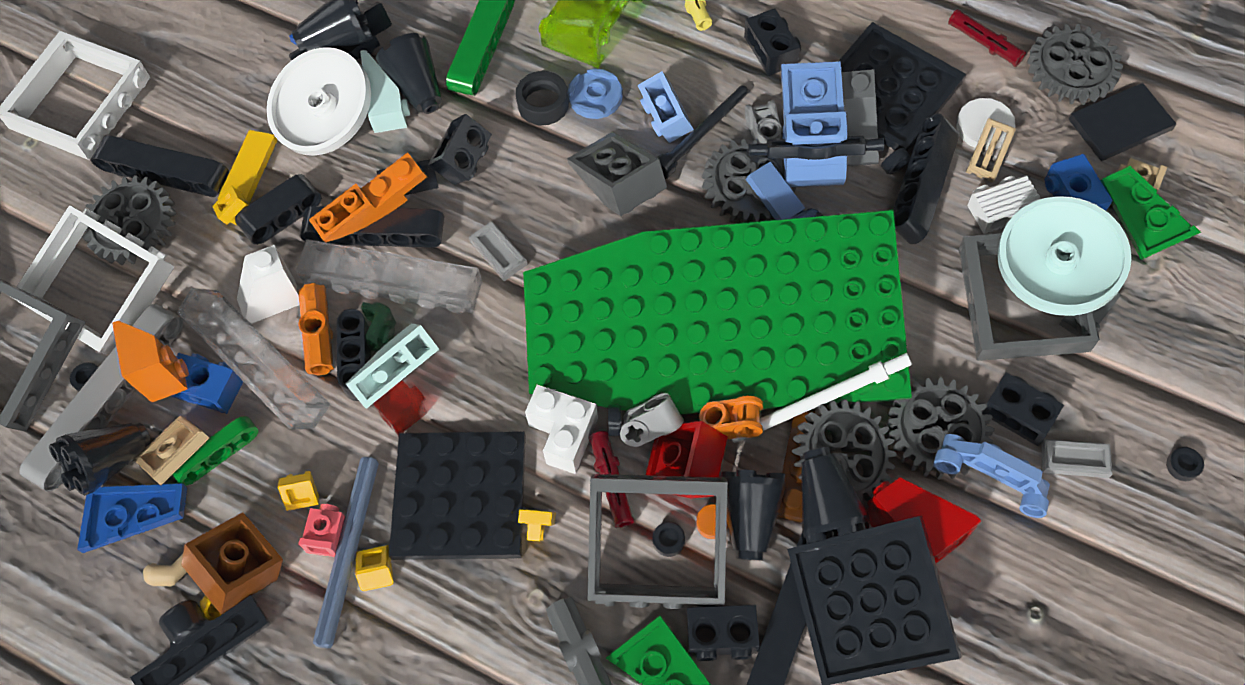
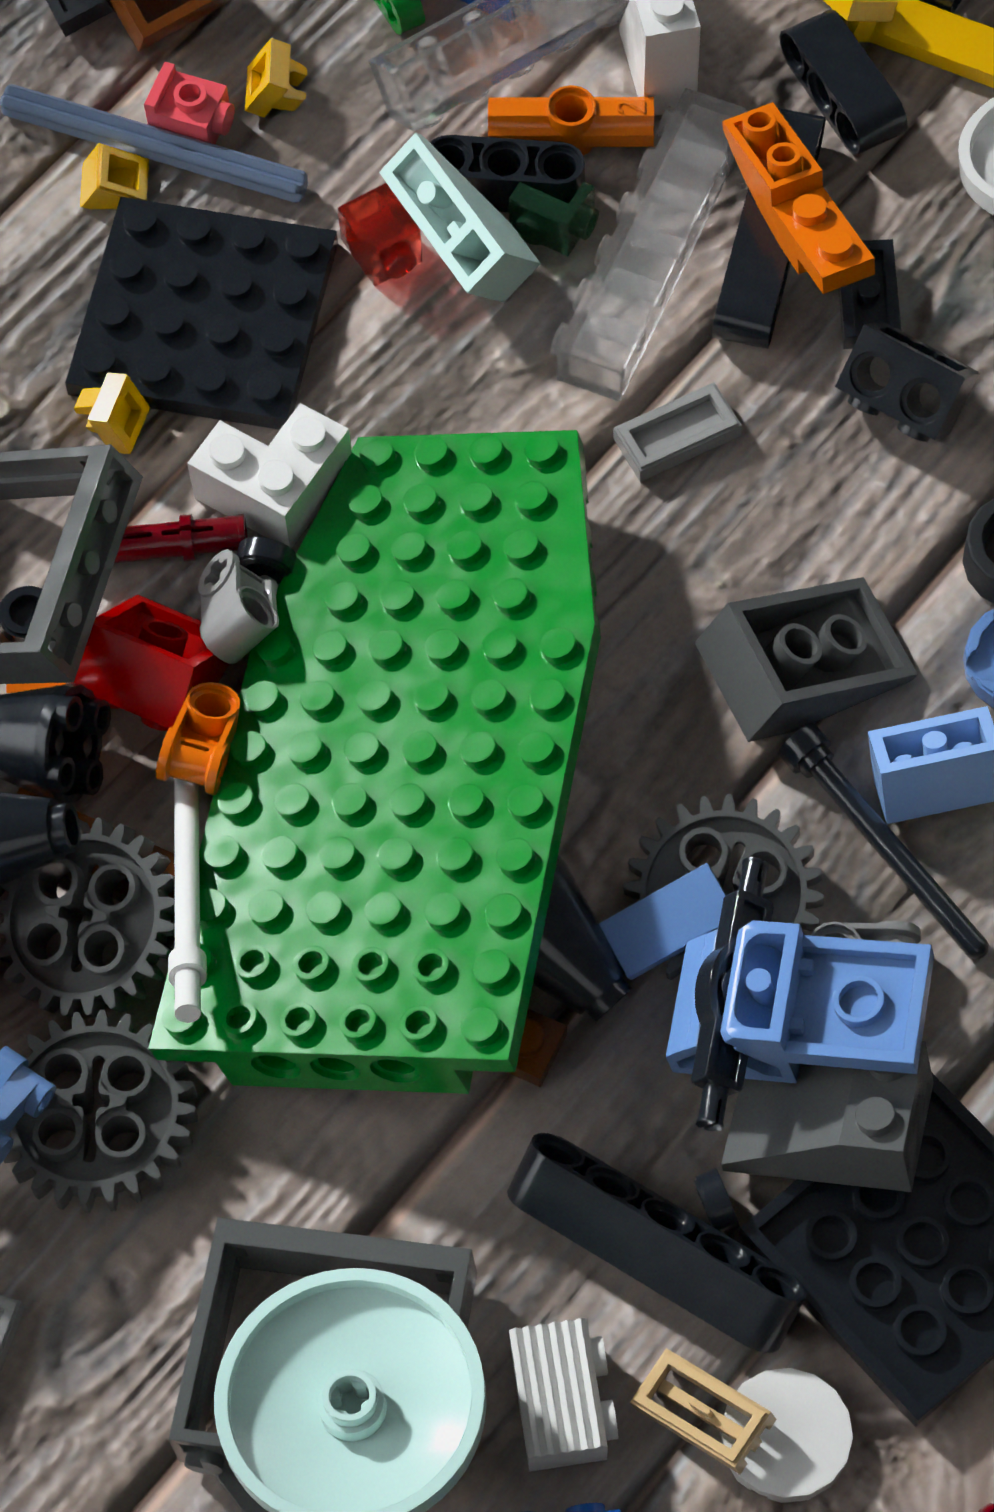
camera: 100 degrees right, 0 degrees up
black brick [982,372,1064,446] -> none

